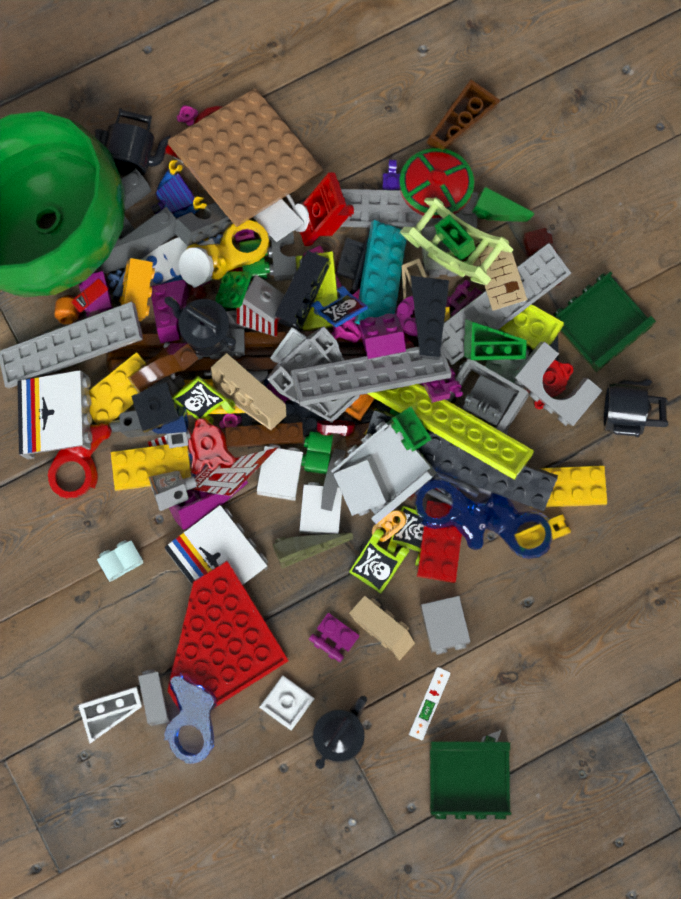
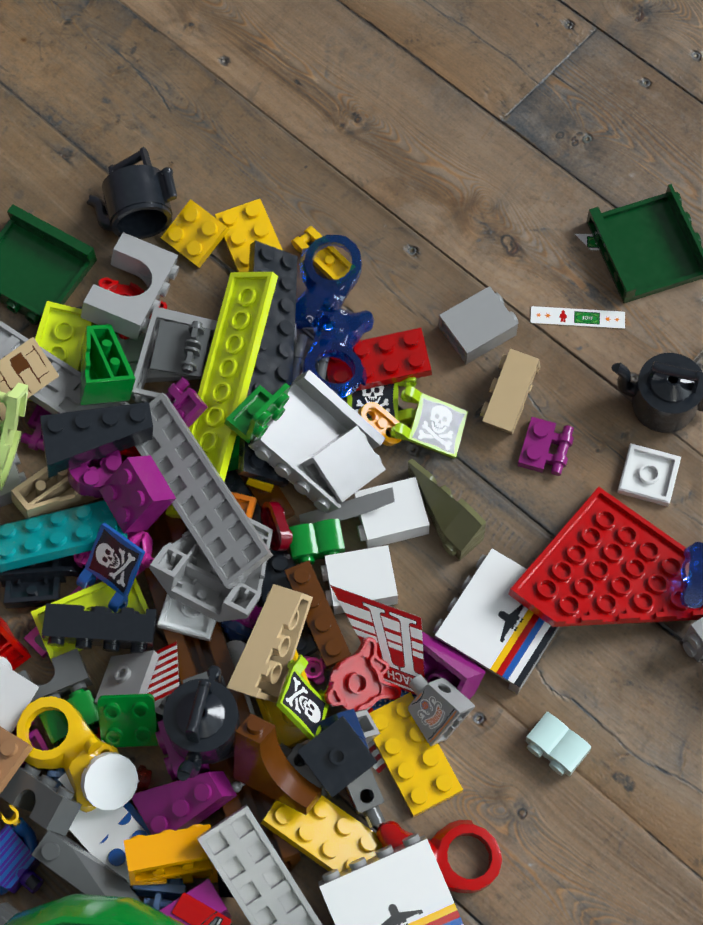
camera: 105 degrees left, 10 degrees down
none -> yellow plate [161,199,229,268]

